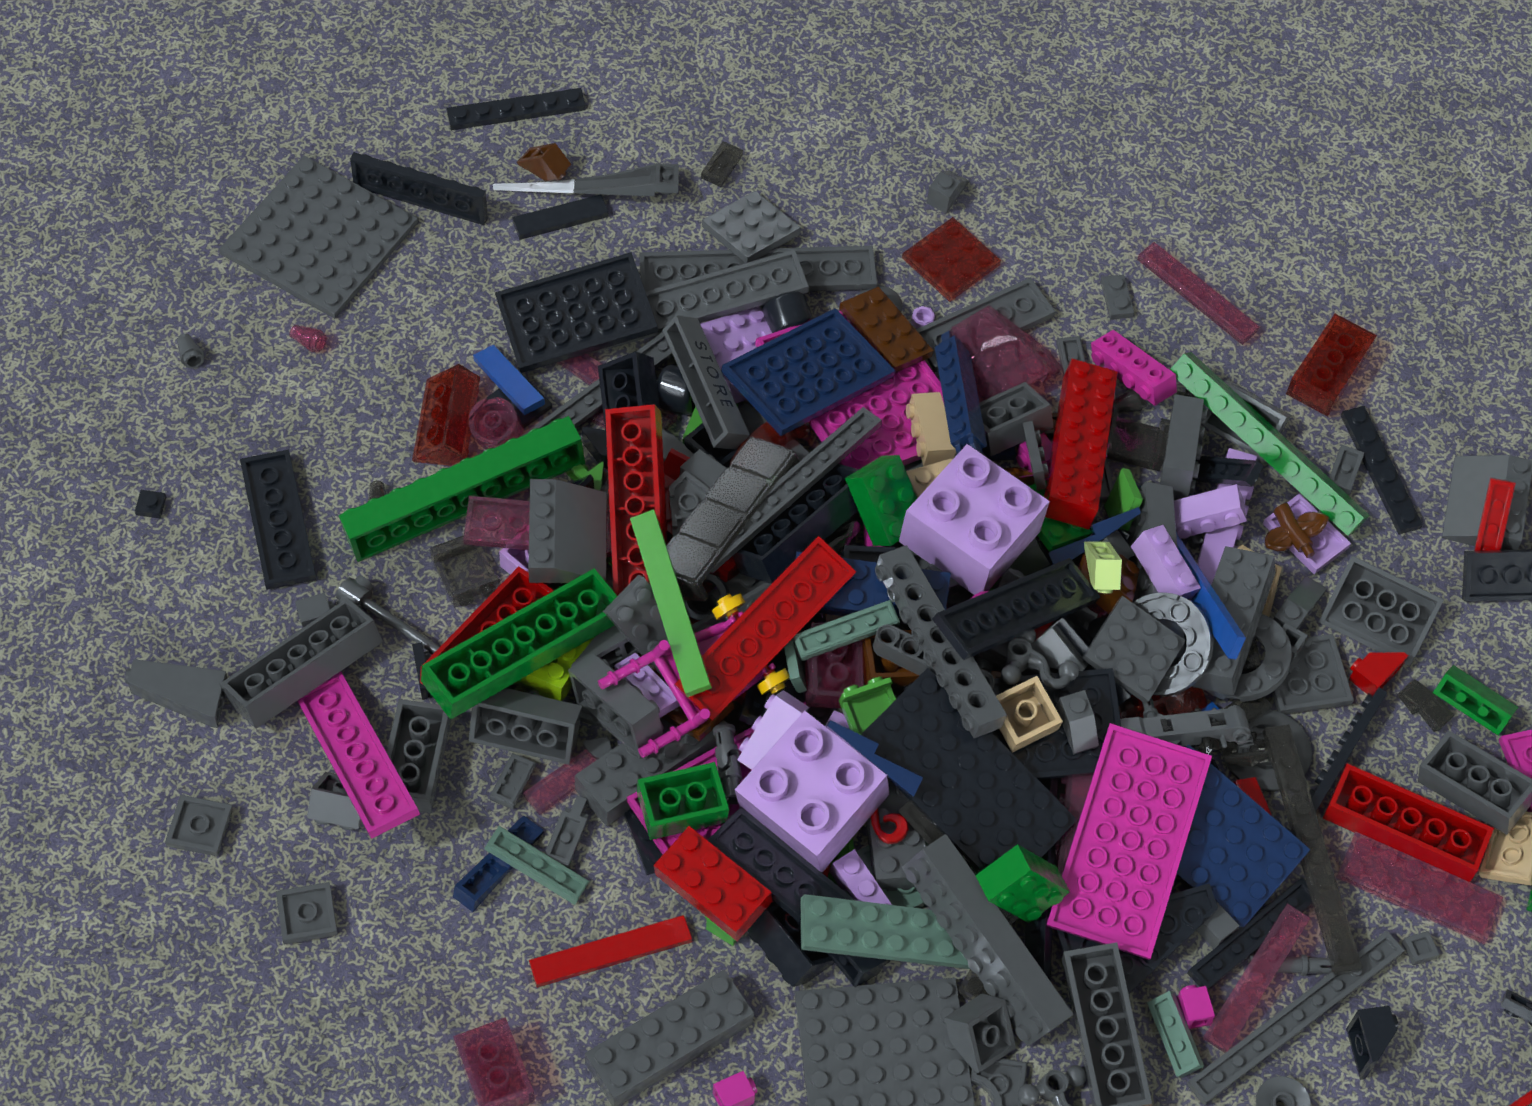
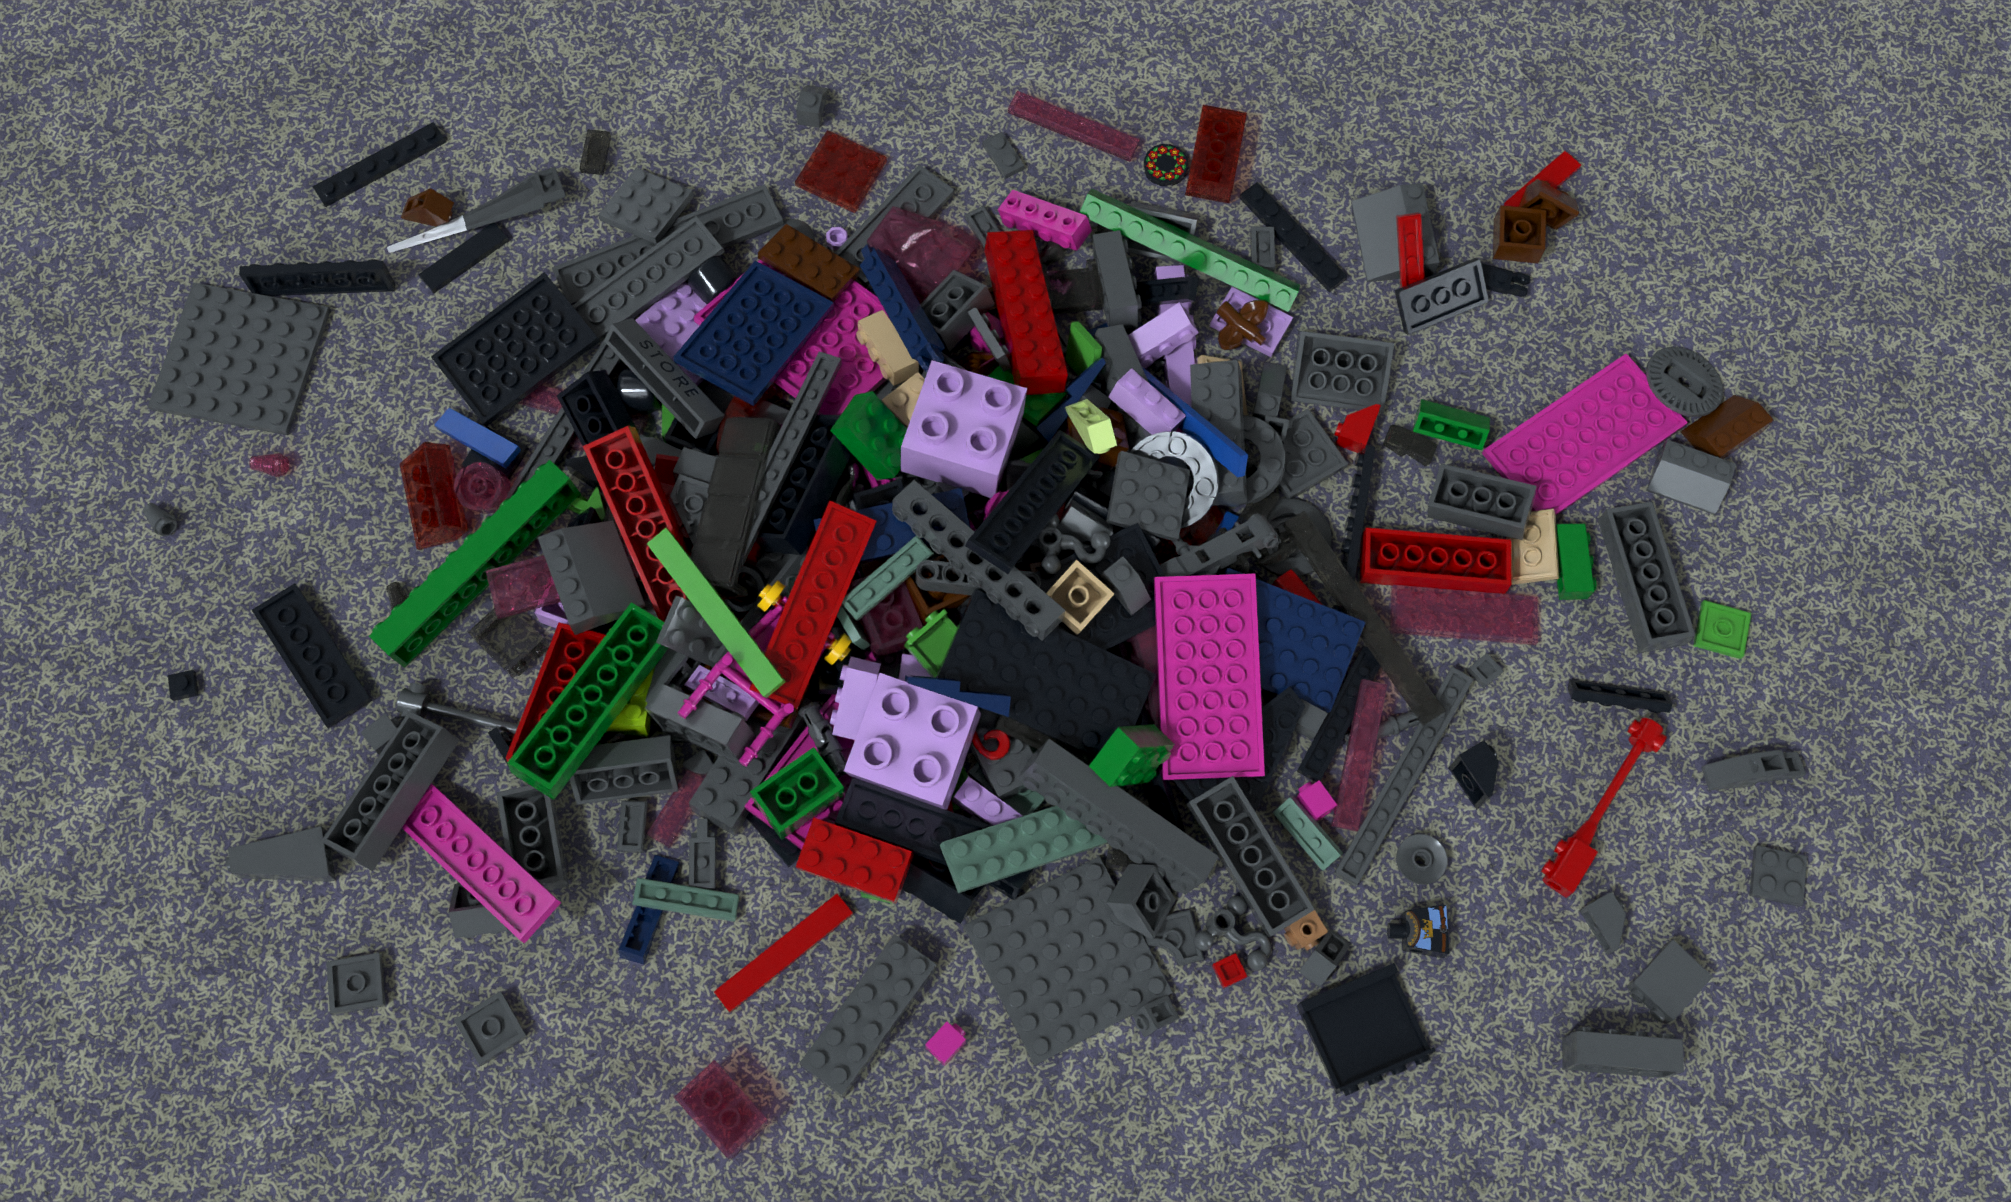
camera: 20 degrees left, 10 degrees up
none -> tile [1143,144,1188,186]

